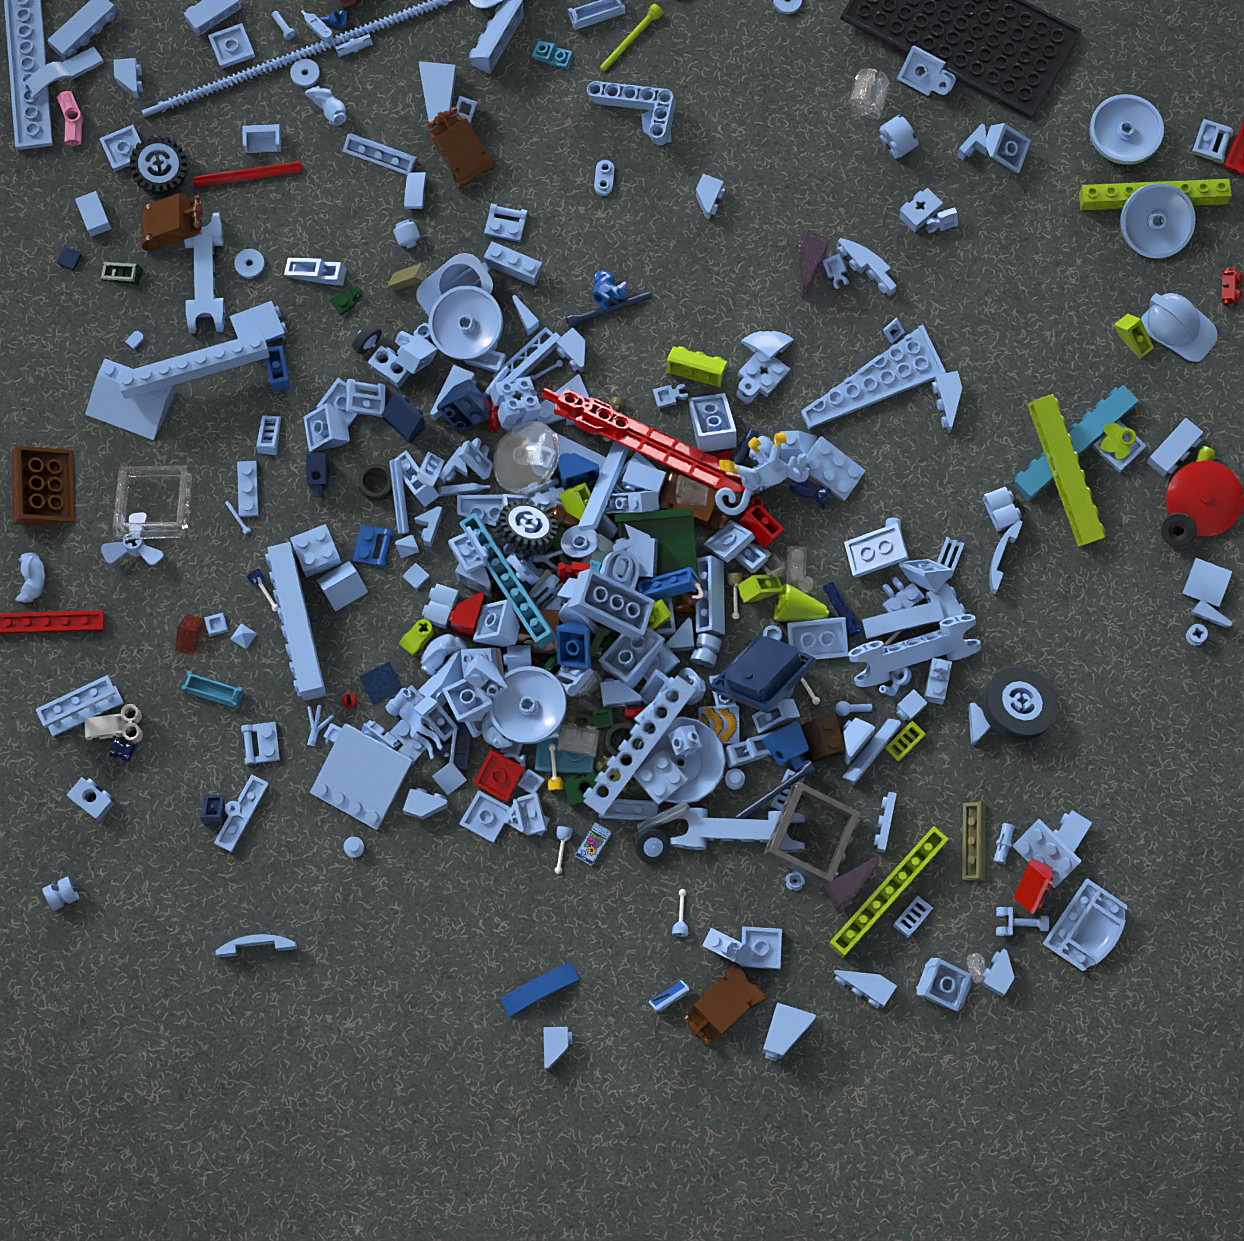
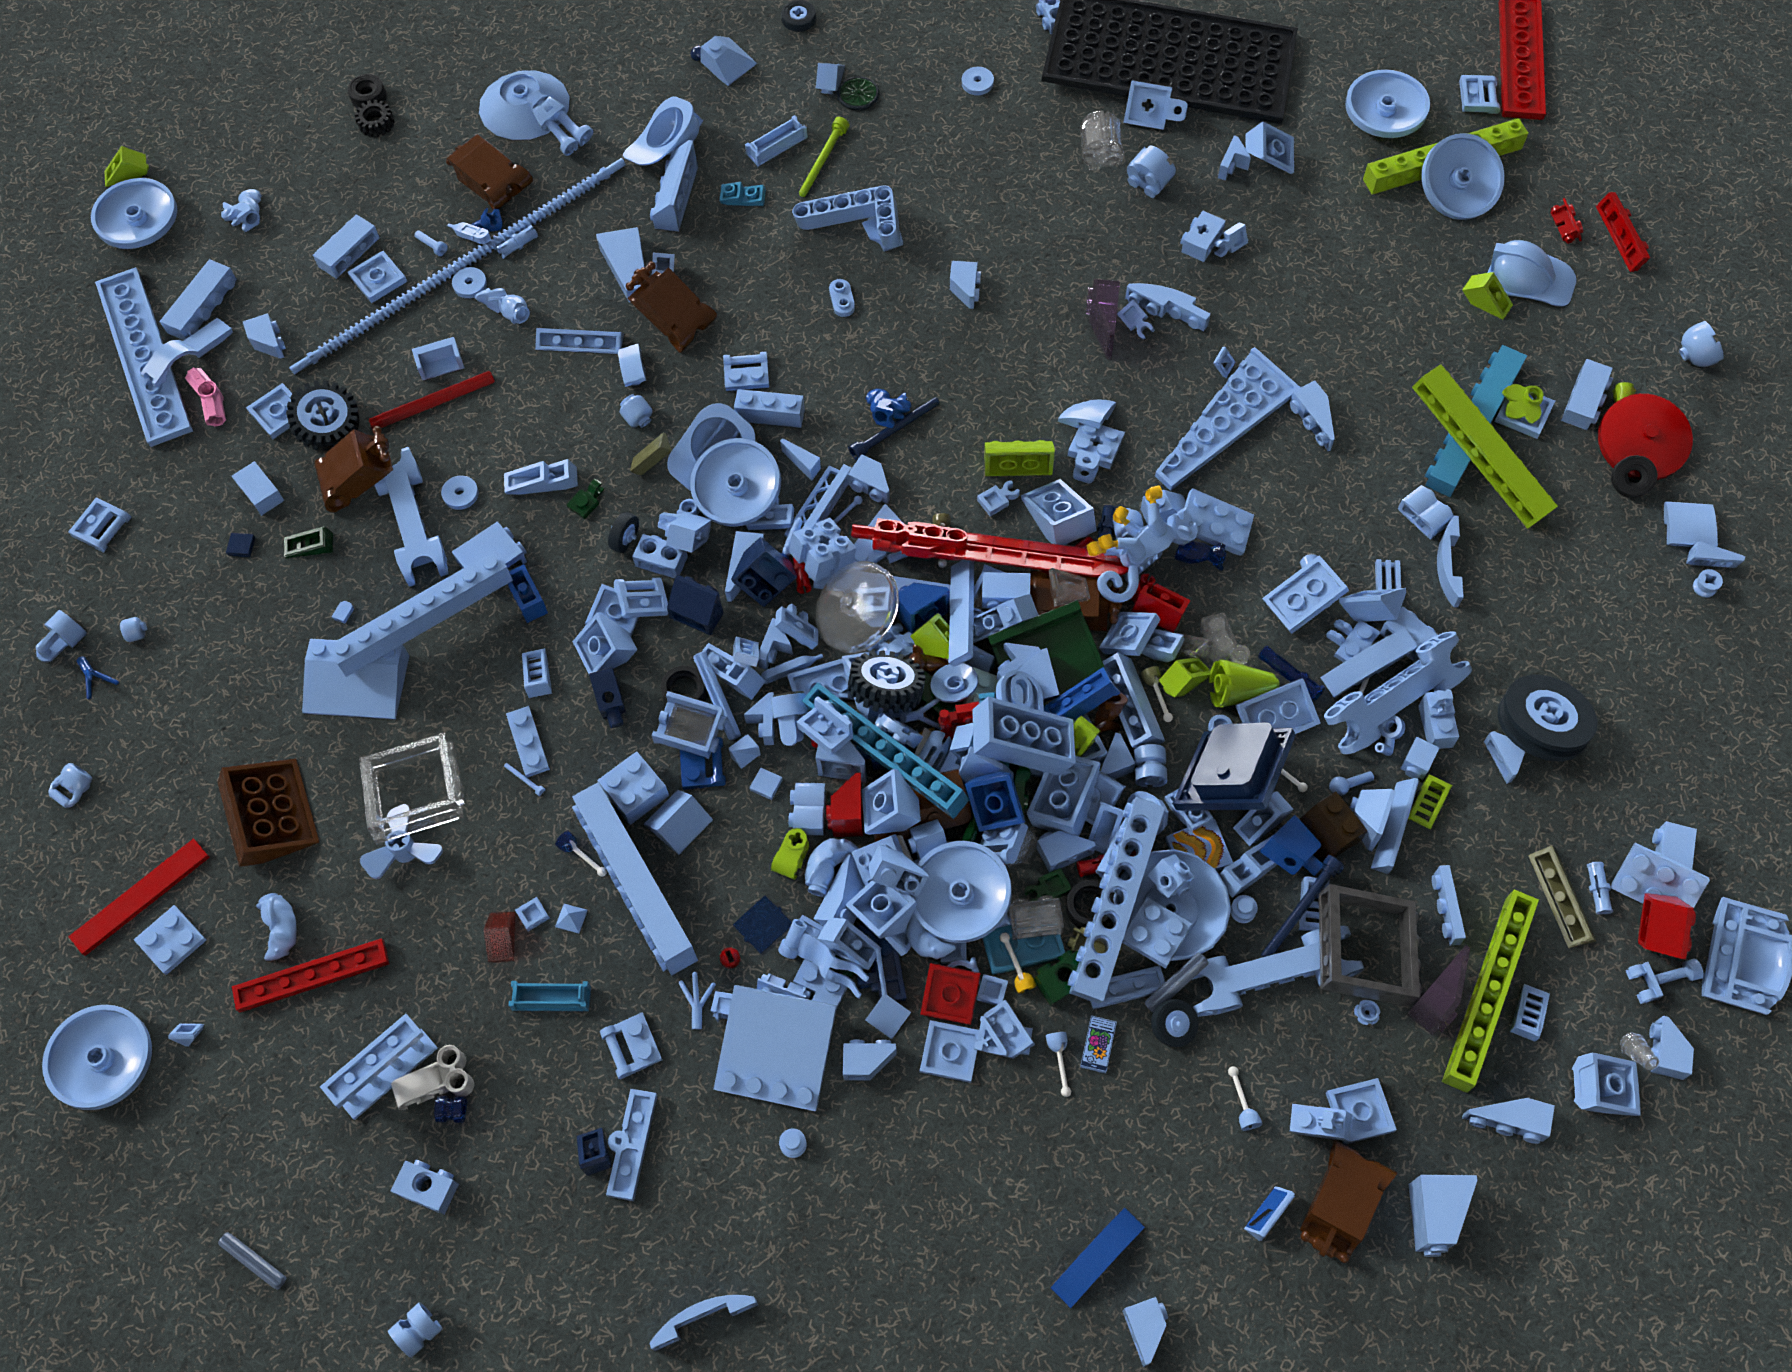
camera: 15 degrees left, 10 degrees down
none -> window [652,691,727,759]
none -> light blue piece [771,691,809,746]

